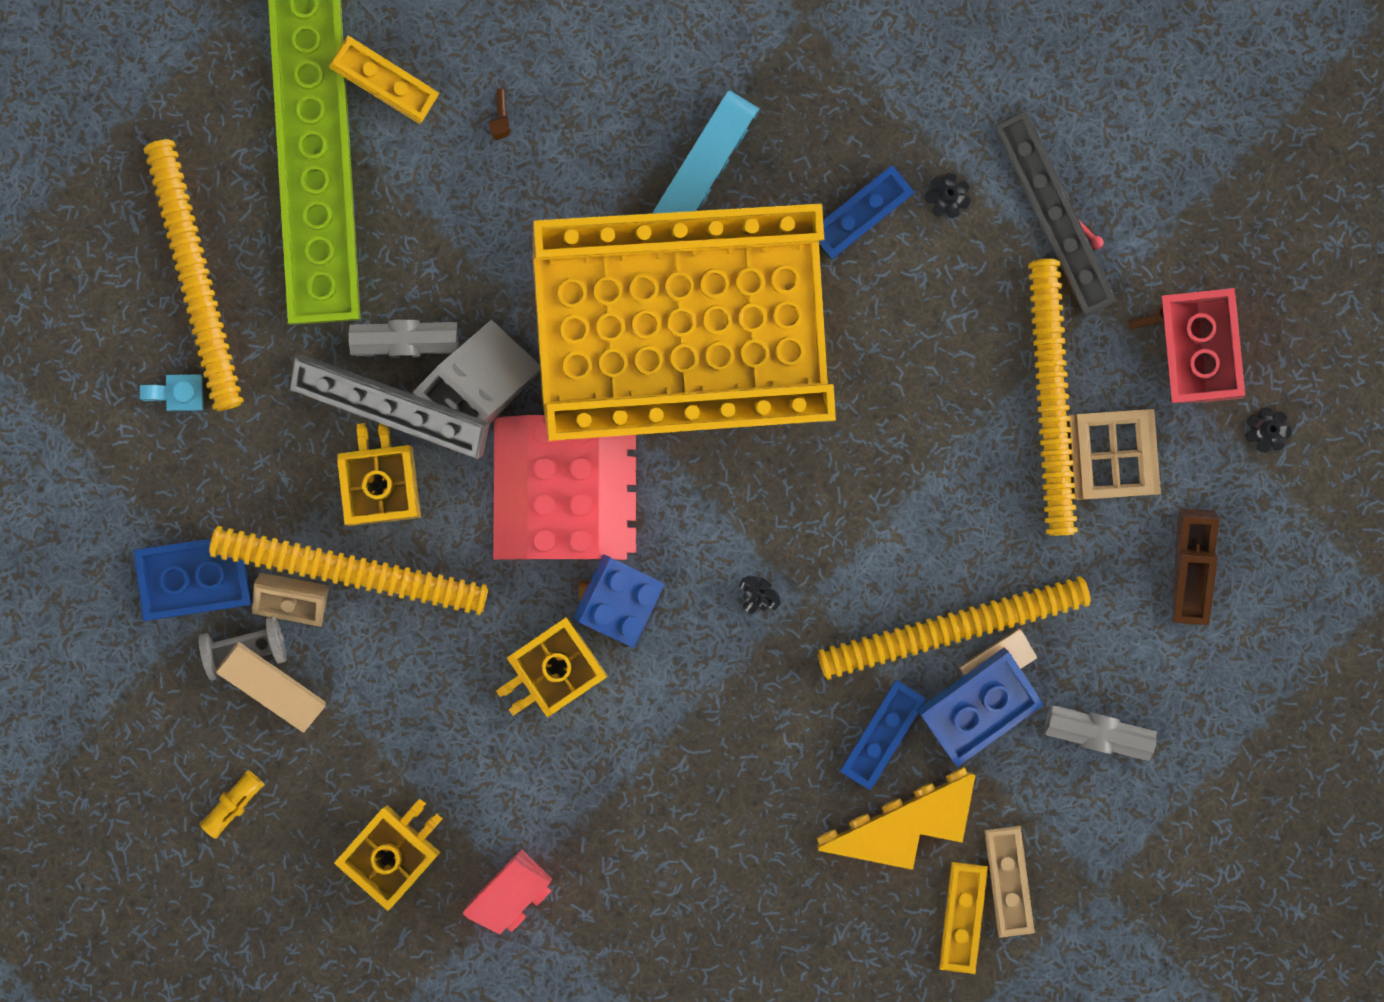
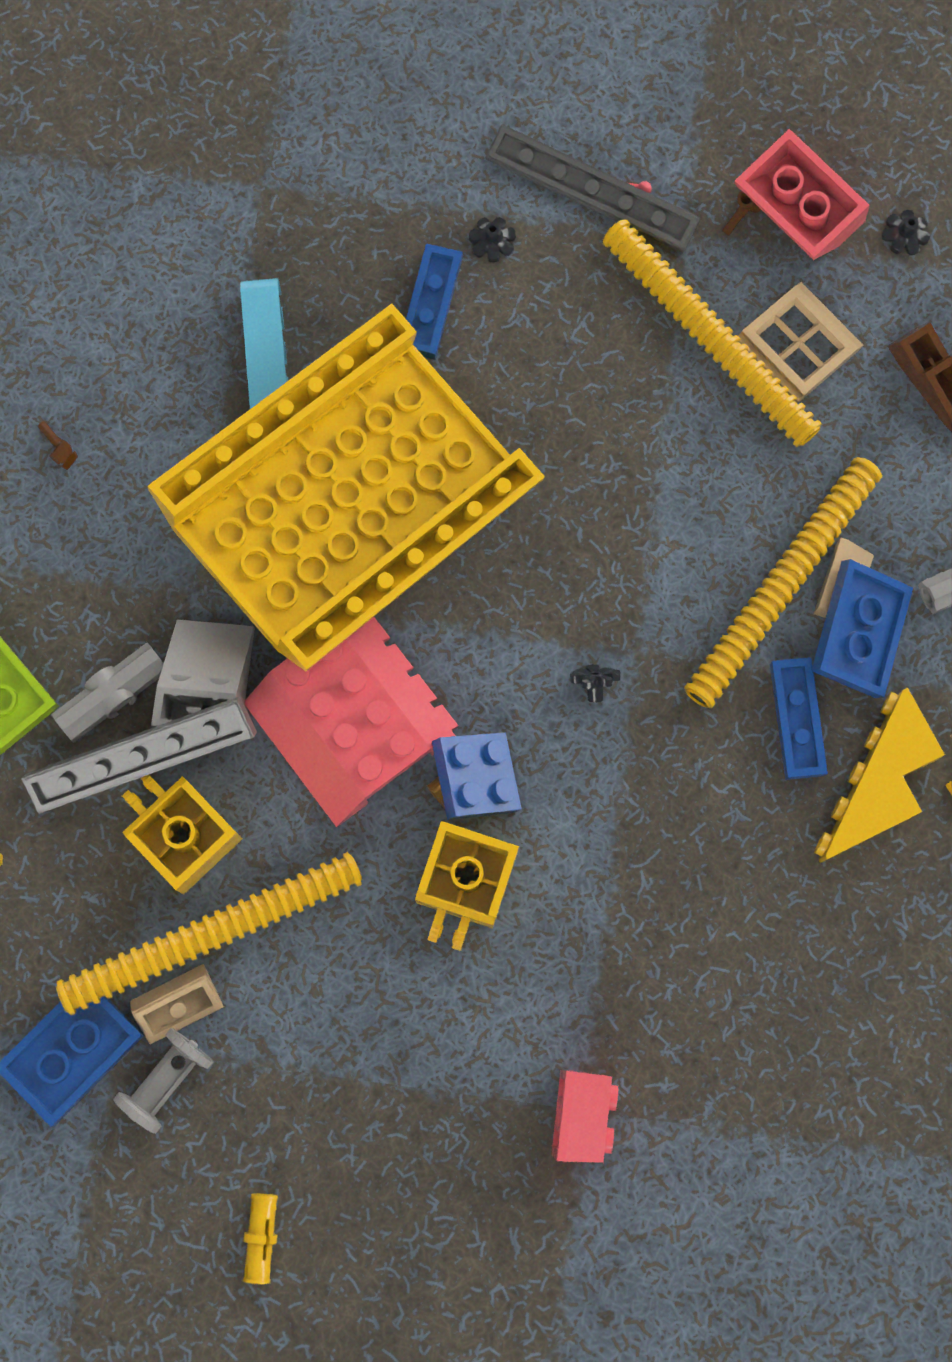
camera: 35 degrees left, 10 degrees down
tan tile [216,641,326,733] -> none
yellow hinge [334,799,442,911] -> none

